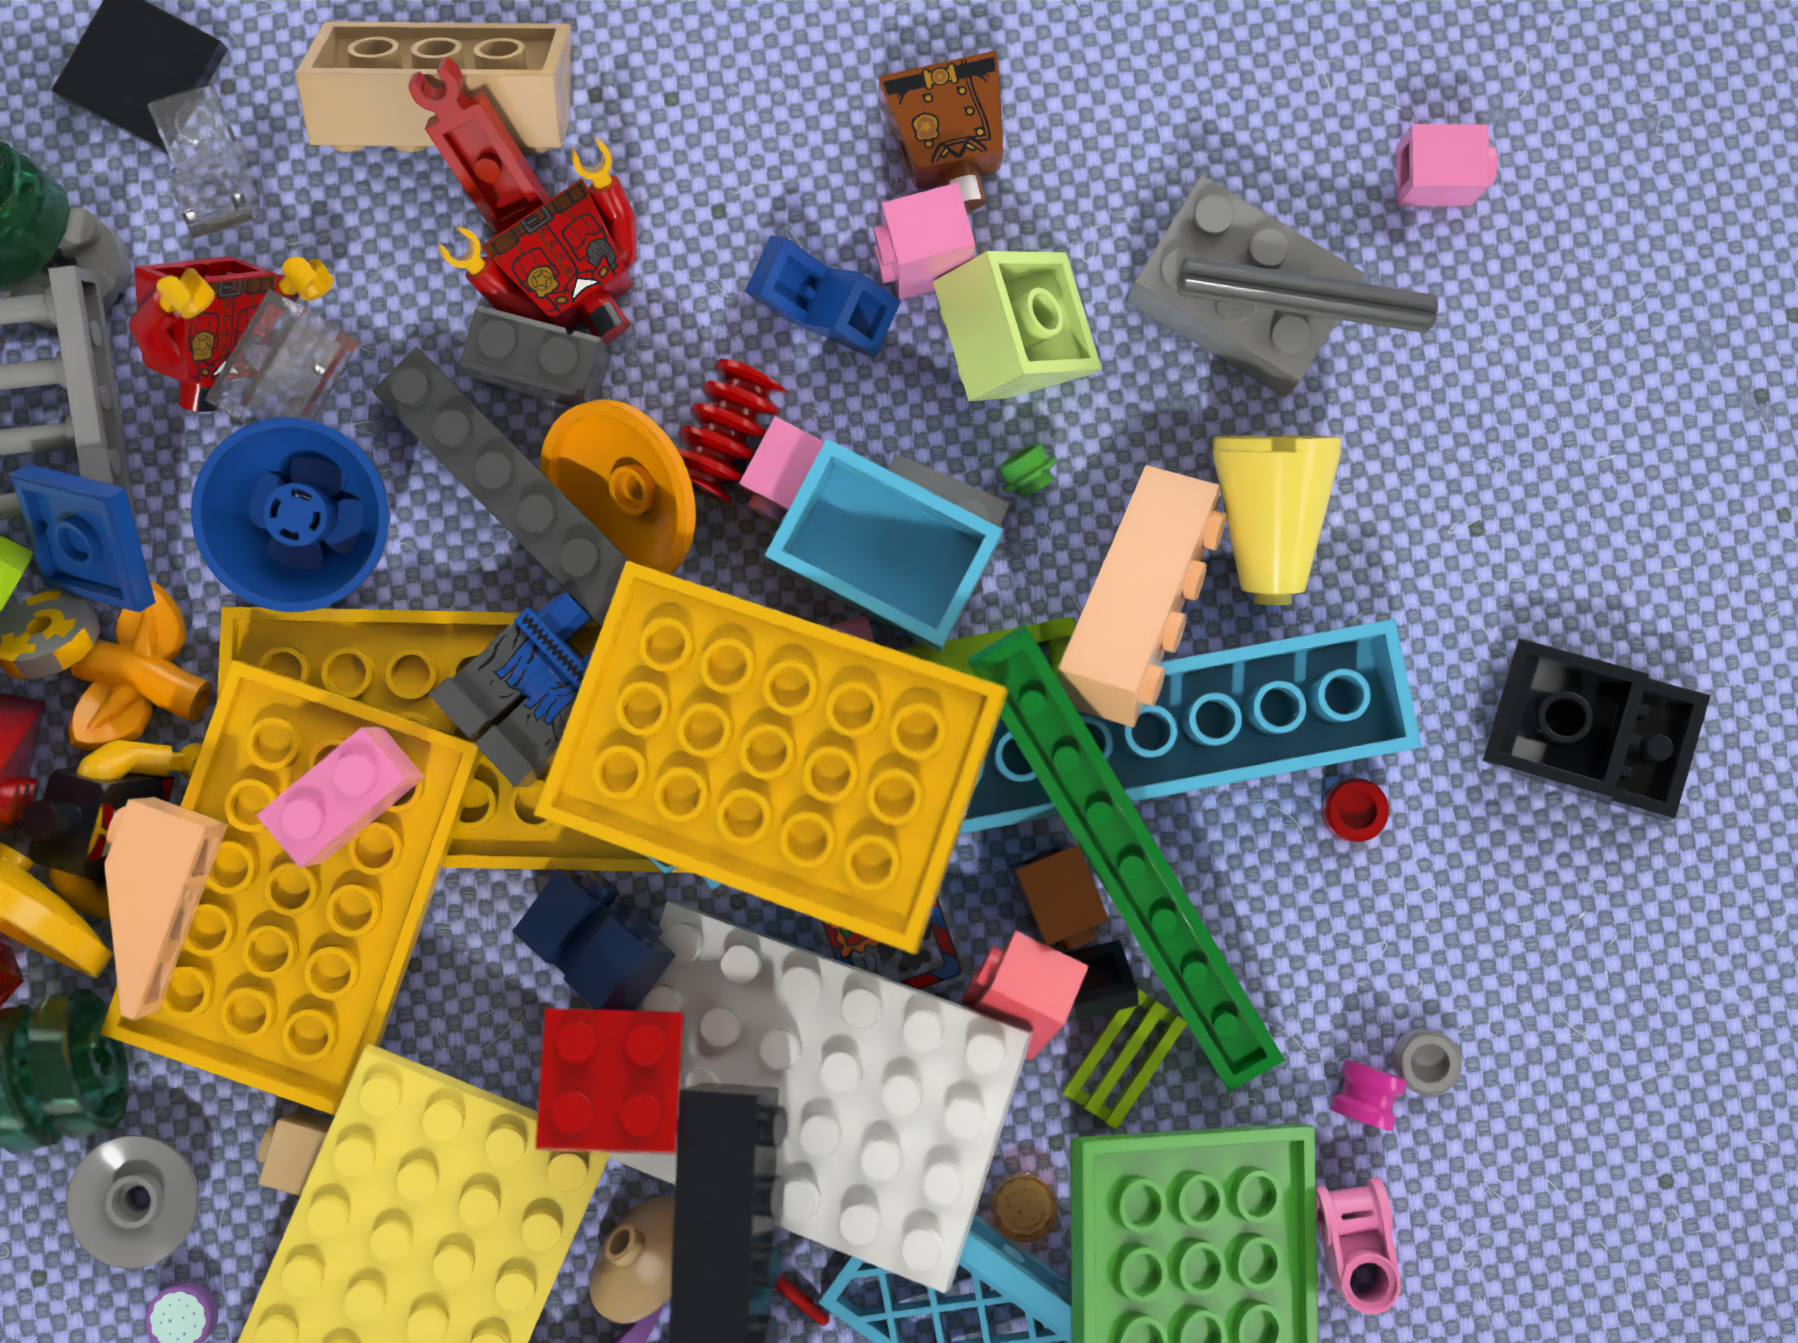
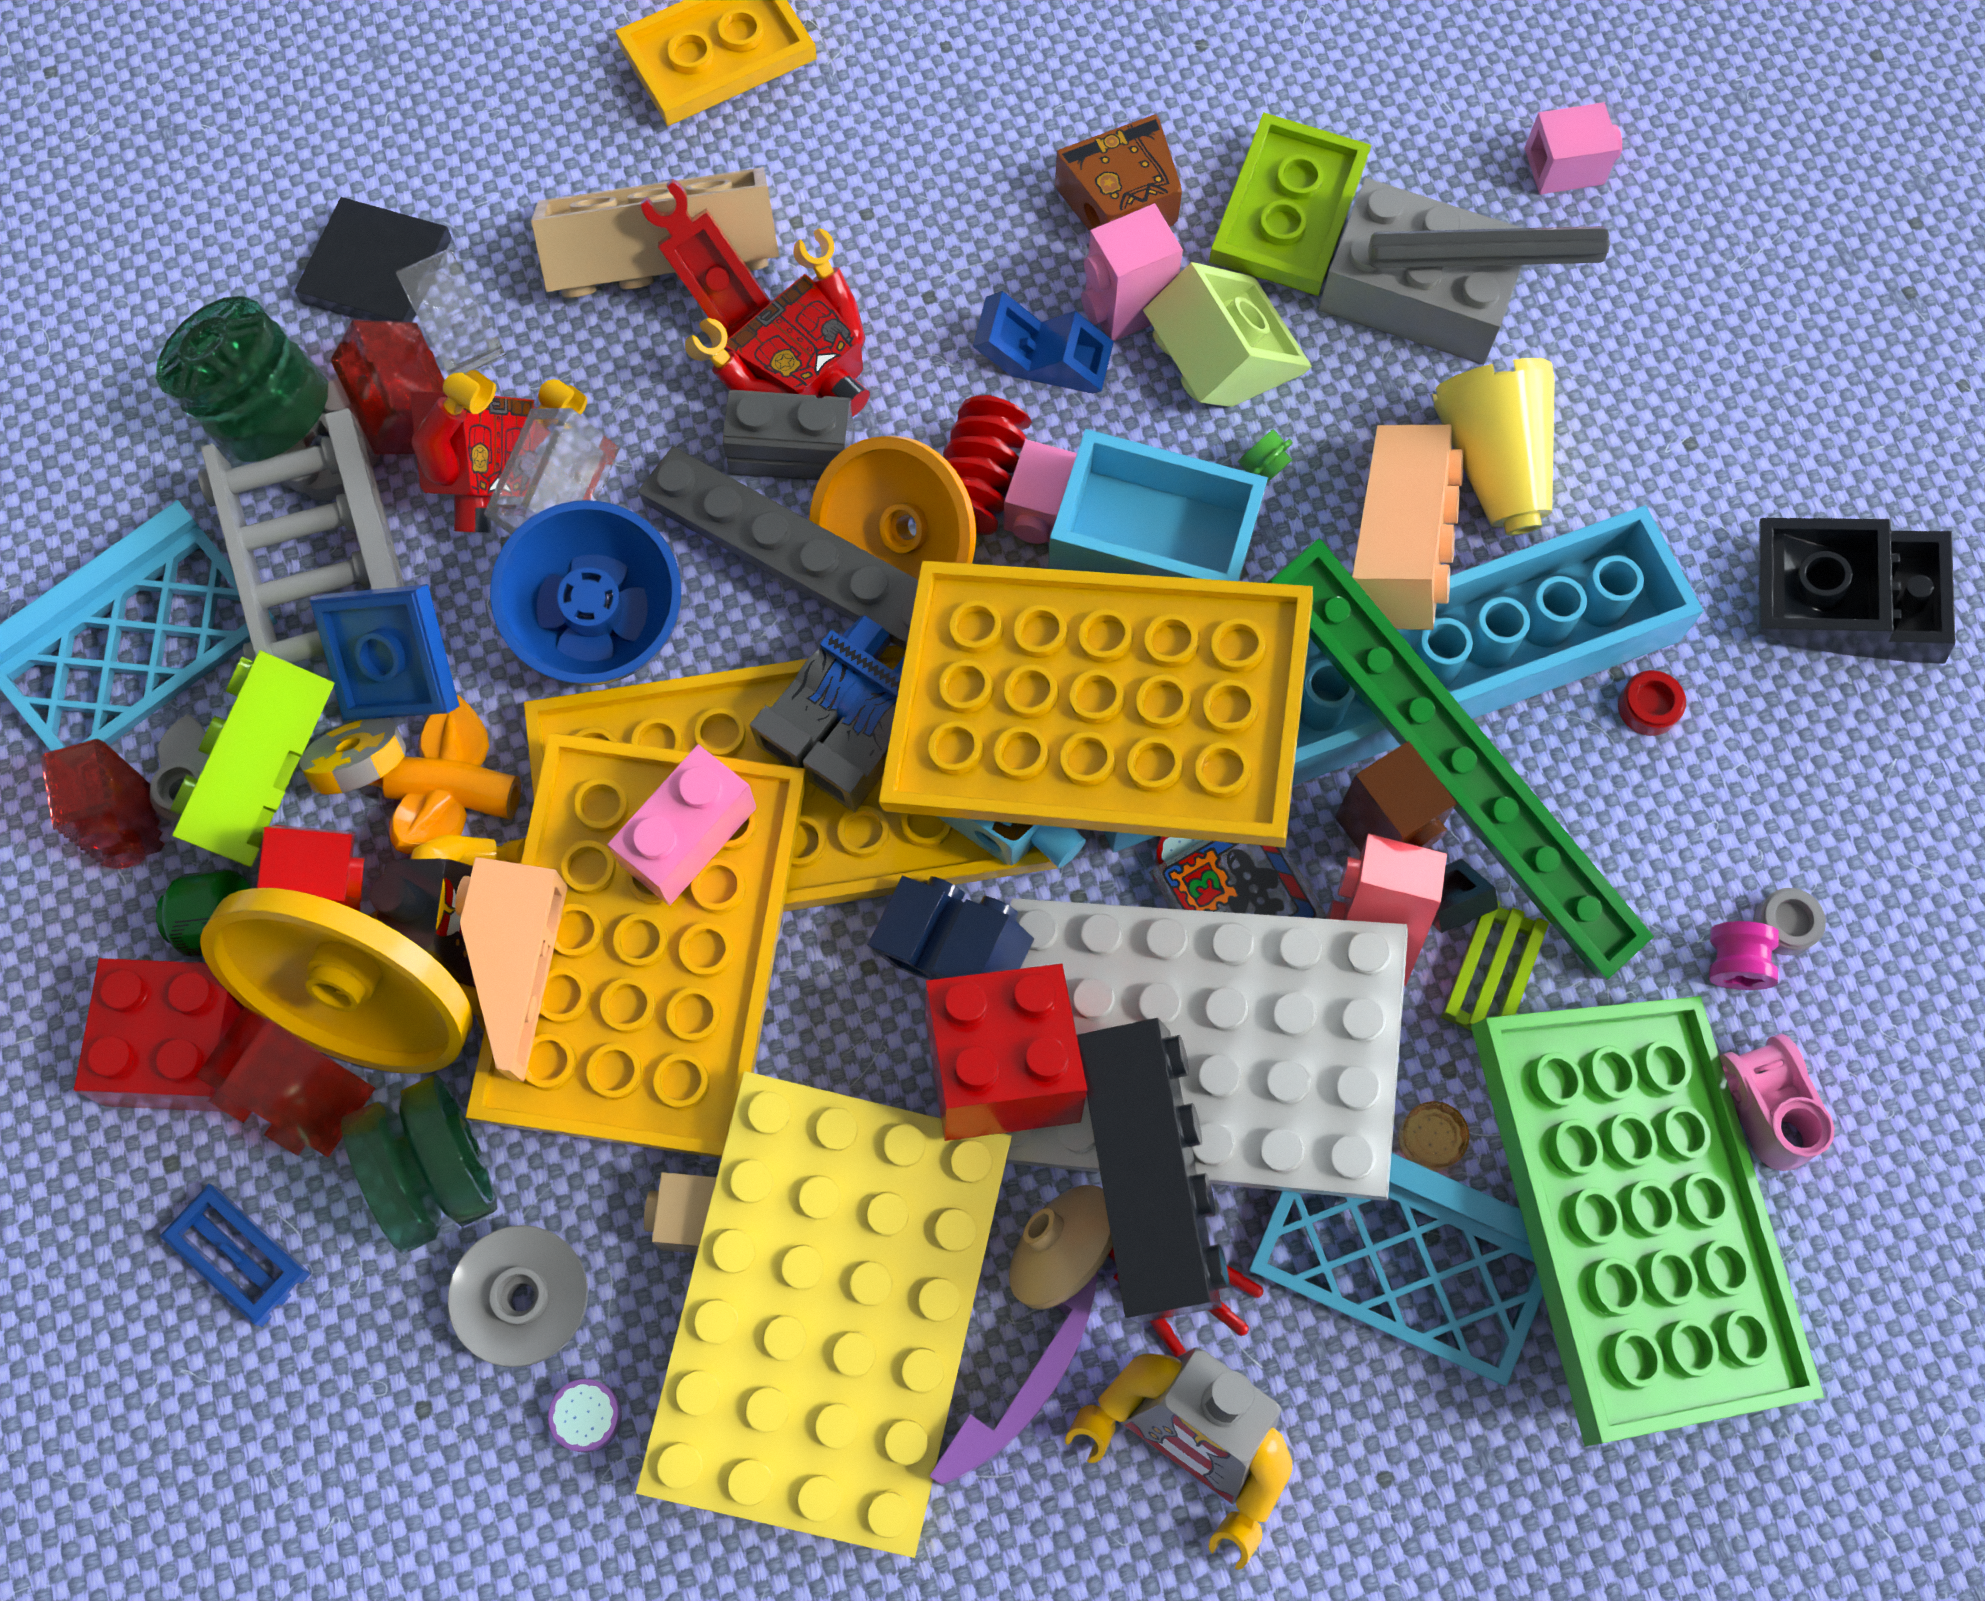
camera: 10 degrees left, 15 degrees down
none -> clear red brick [330,320,445,454]
none -> lime plate [1209,112,1372,296]

